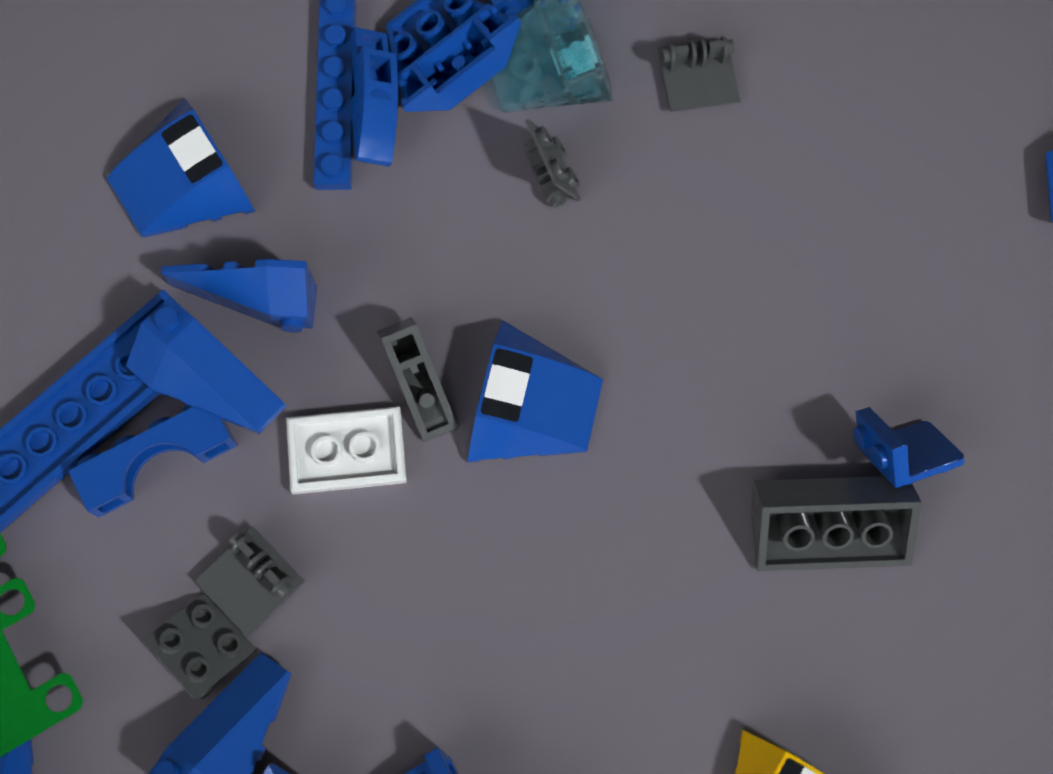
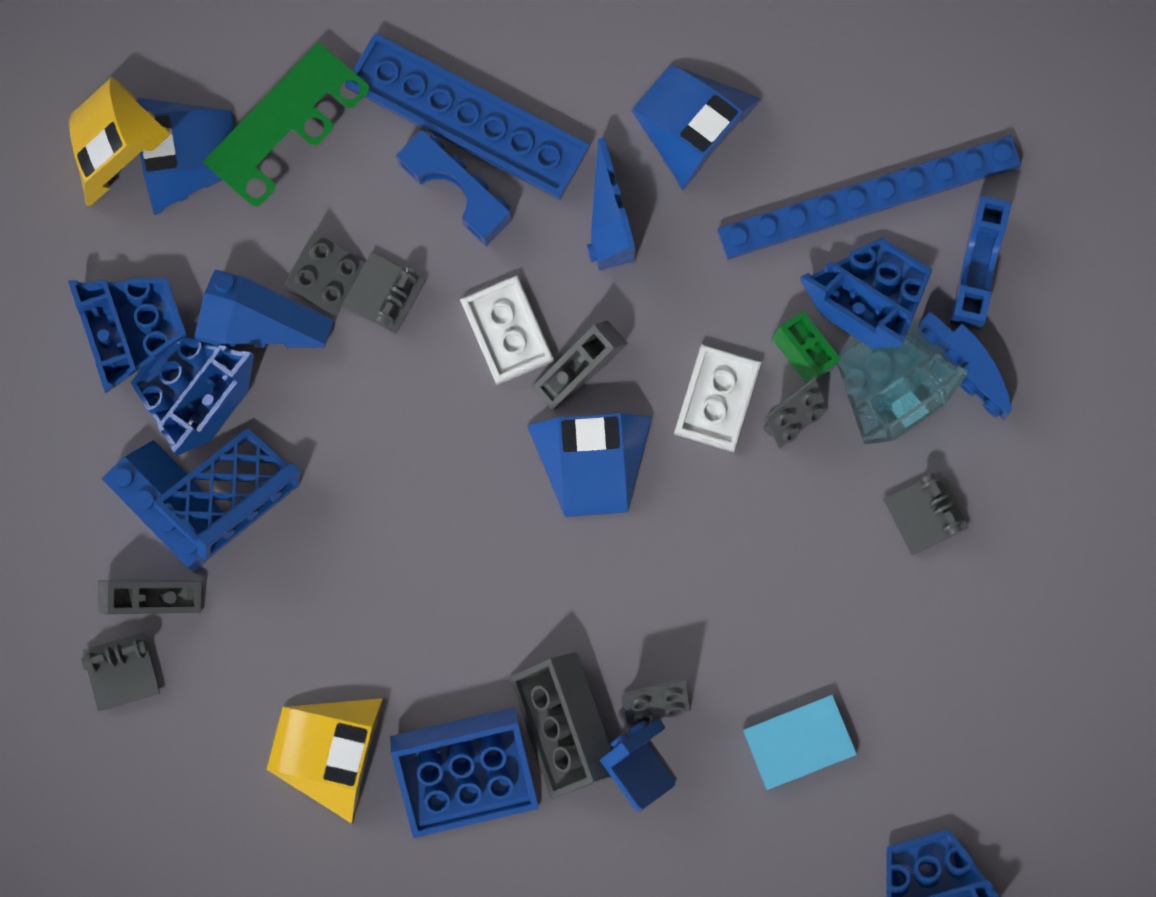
camera: 80 degrees right, 5 degrees up
blue wedge [126,296,287,434] -> none
blue slope [350,27,398,167] -> none
none -> blue slope [390,707,539,838]
none -> dark grey hinge [621,678,690,726]
none -> white tile [674,344,761,452]
none -> medium azure tile [743,695,857,791]
none -> green hinge [771,311,842,383]

